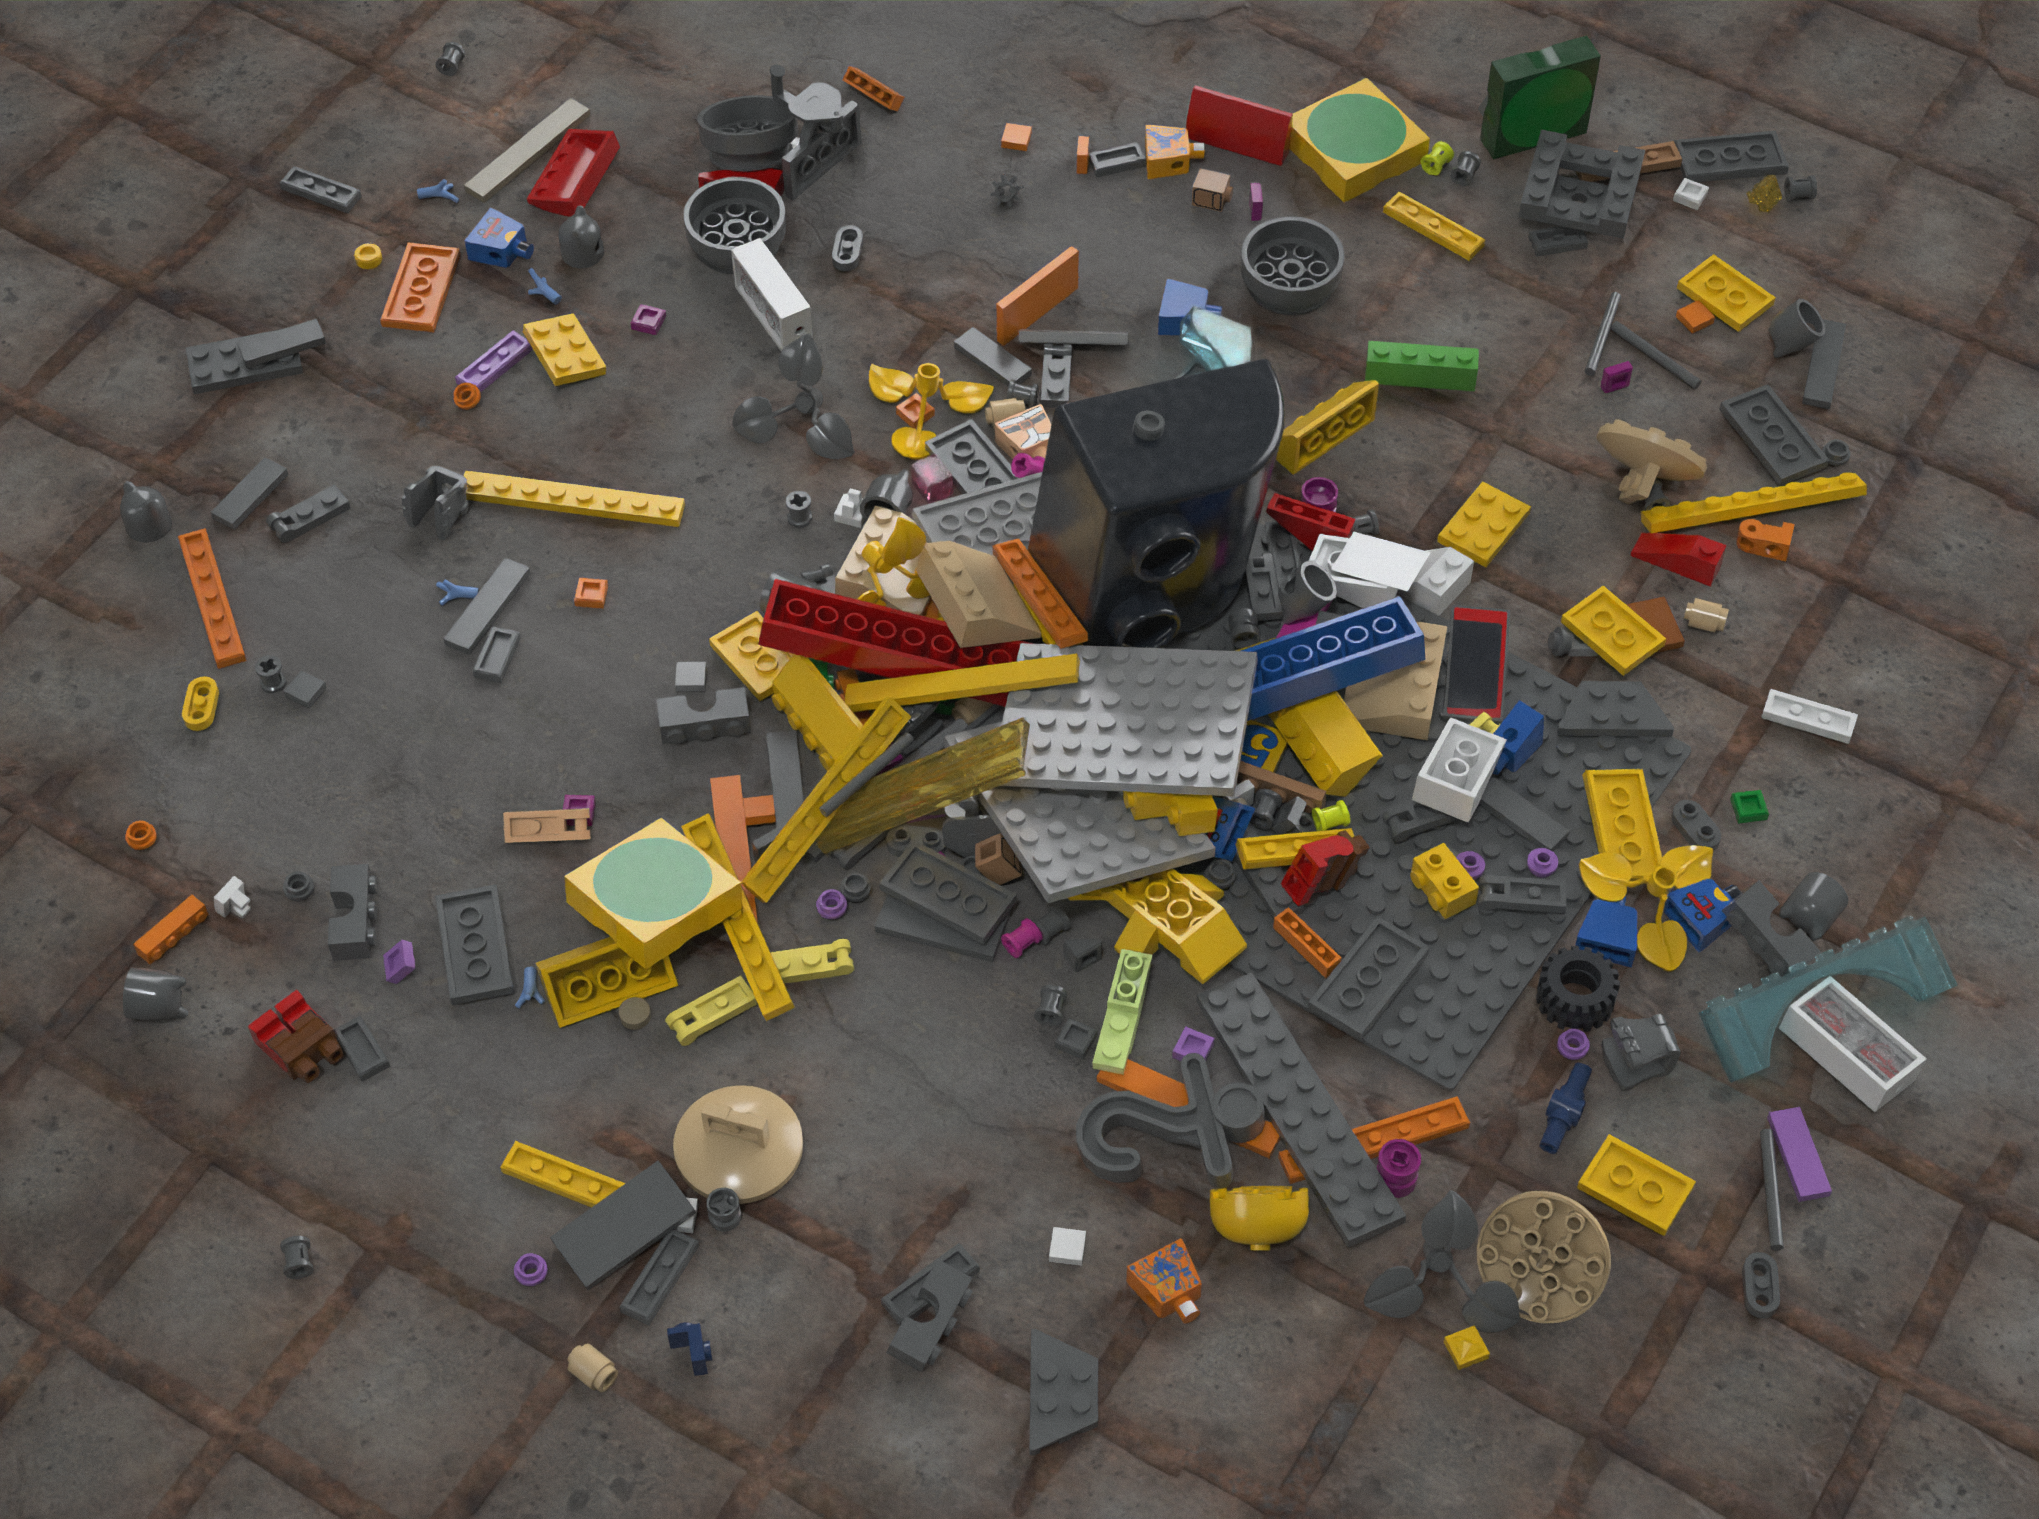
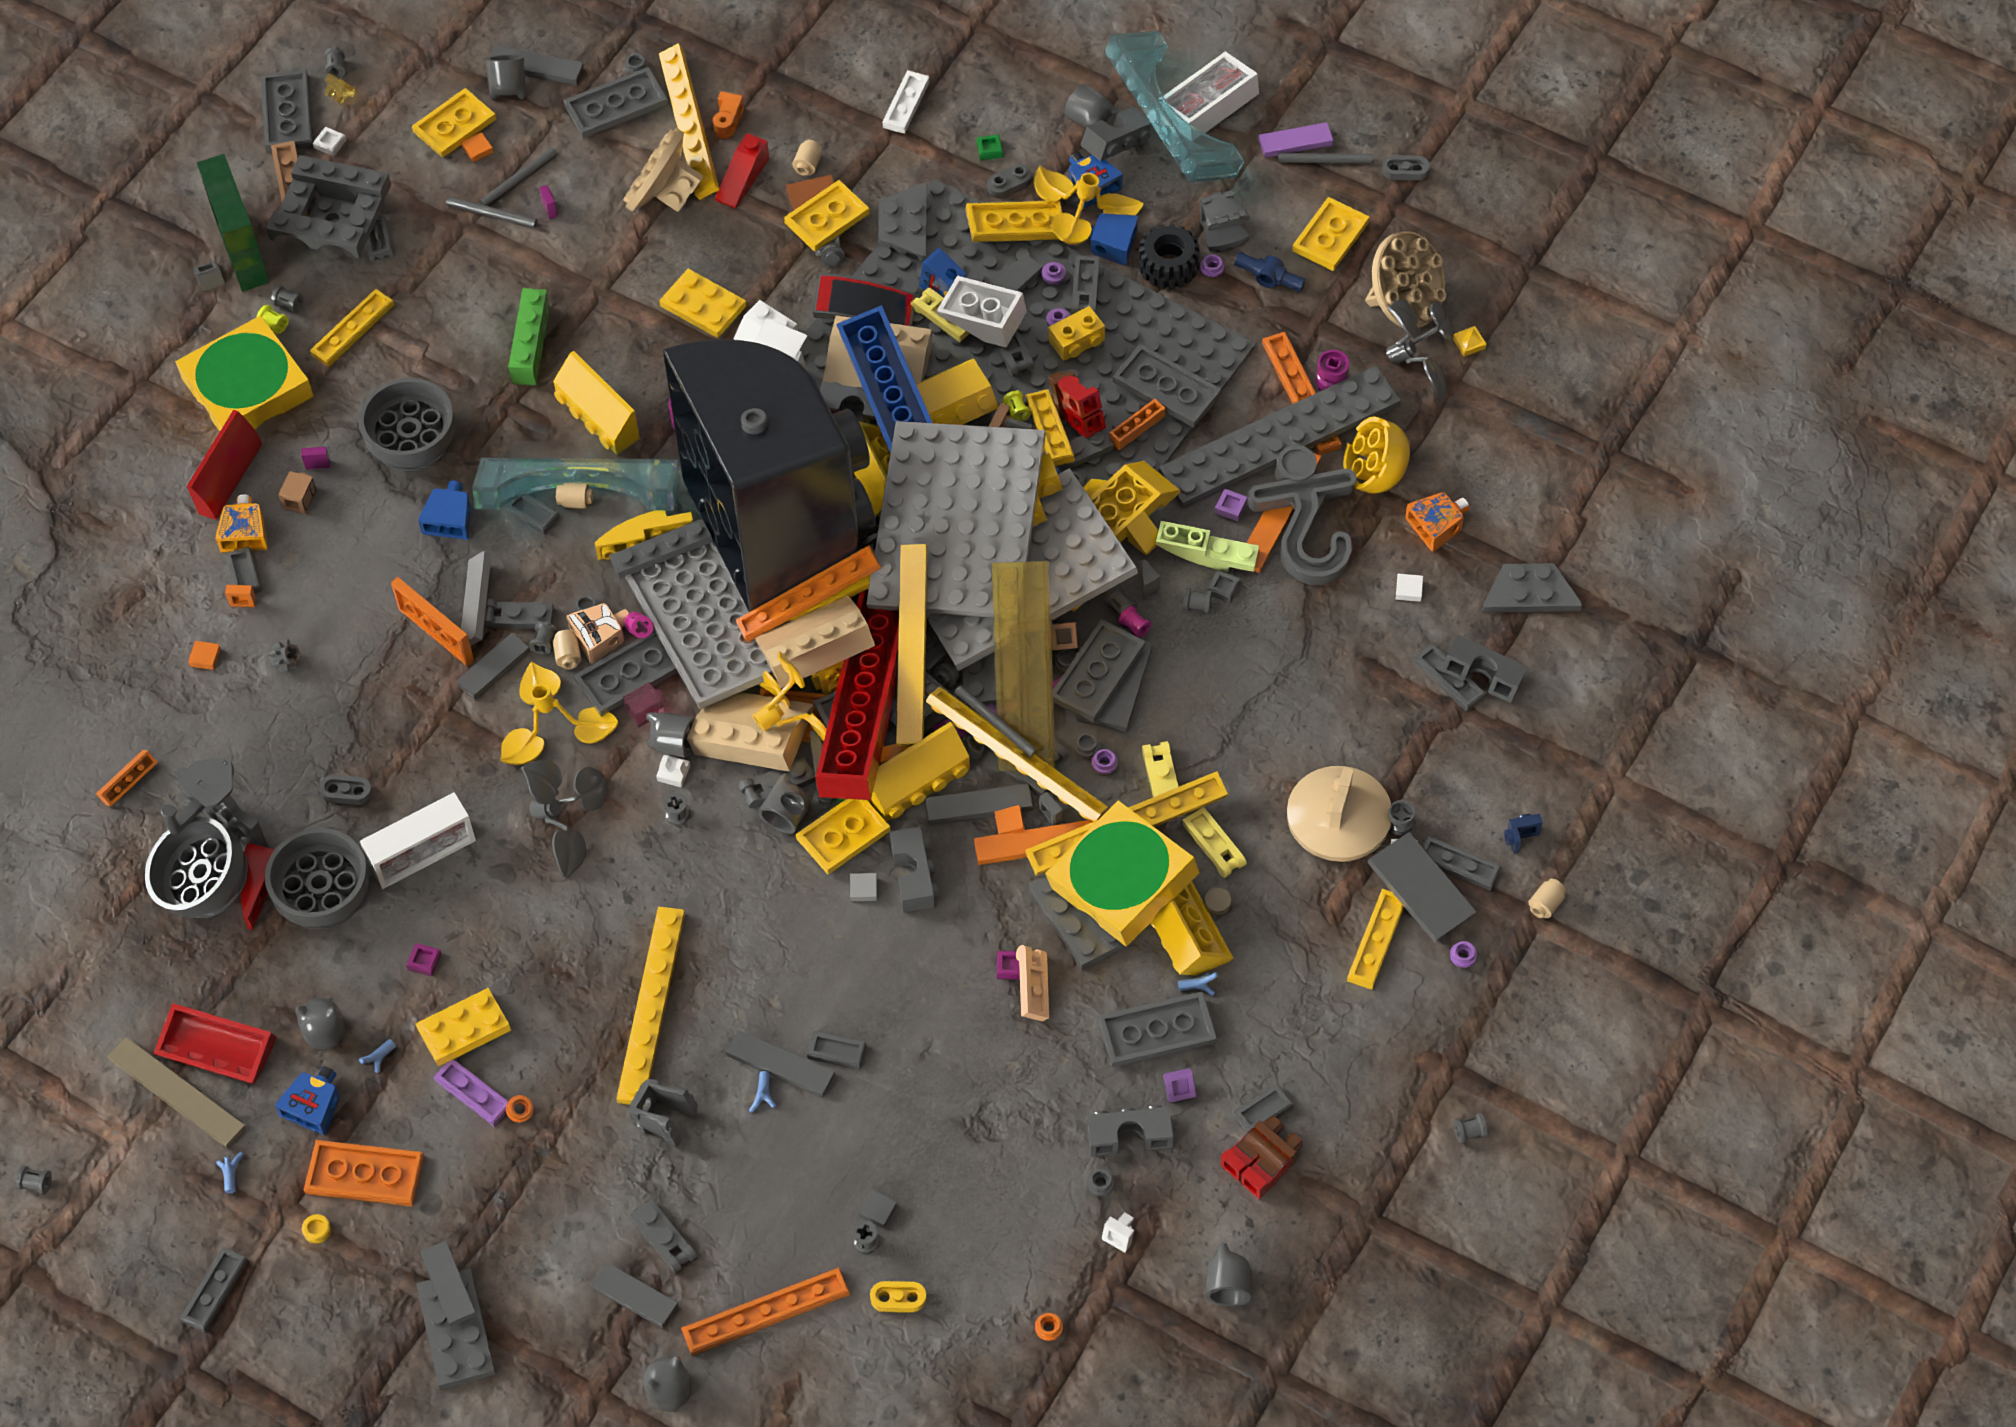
camera: 90 degrees left, 5 degrees up
orange piece [133,895,209,965] -> none
orange tile [574,578,608,609] -> none
orange tile [896,393,935,429] -> none

